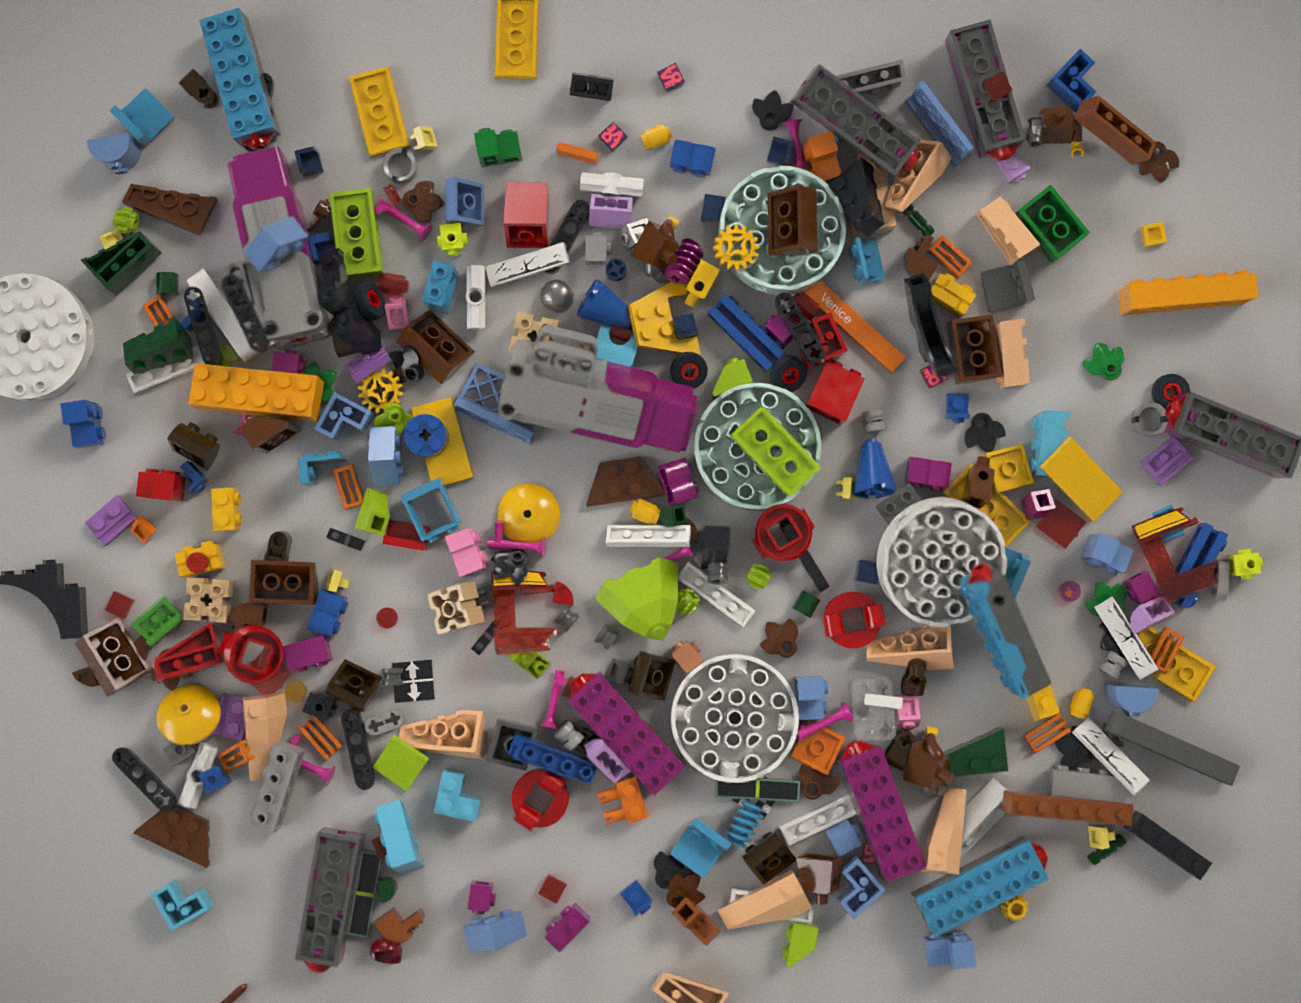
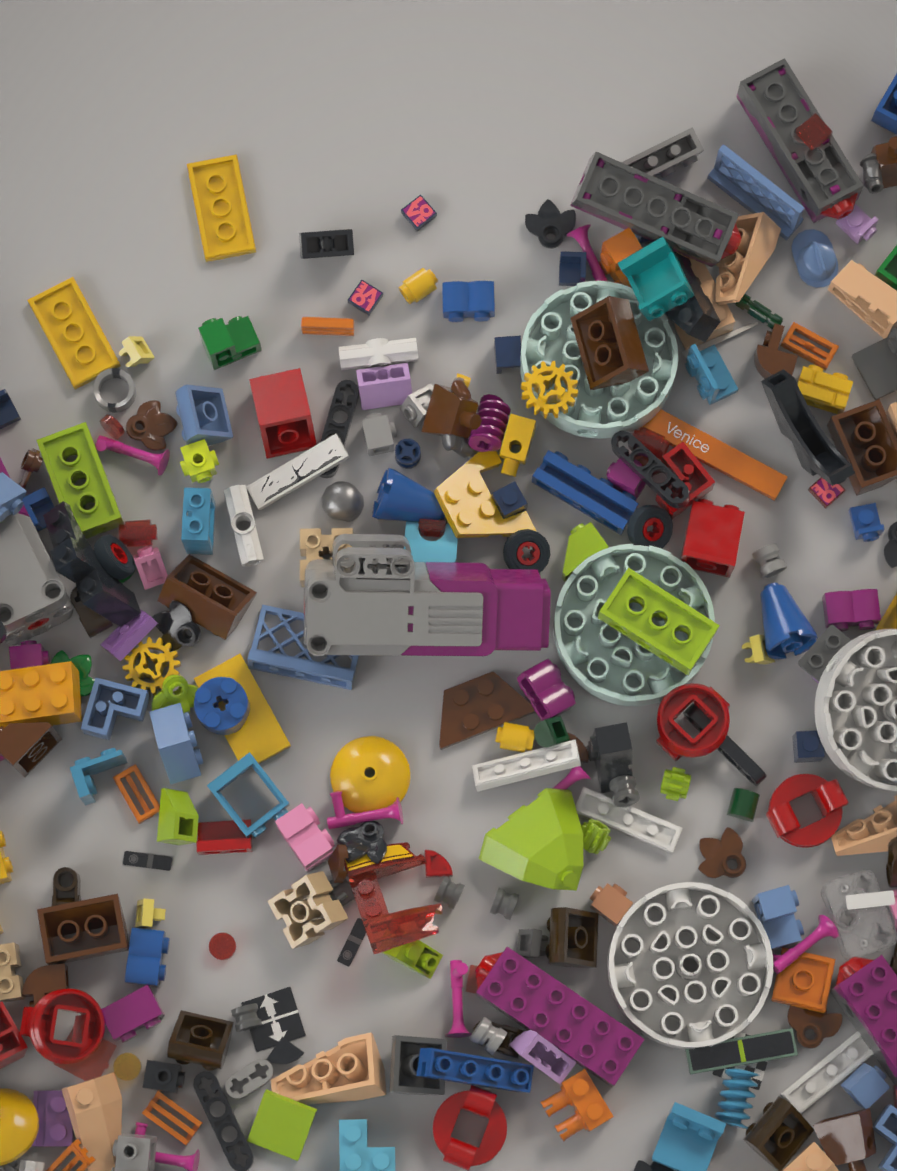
camera: 10 degrees left, 10 degrees down
none -> black tile [266,1036,305,1064]
none -> reddish brown tile [327,845,348,883]
none -> teal panel [618,237,694,322]
none -> white sticker [682,322,758,358]
none -> medium blue piece [791,229,838,288]

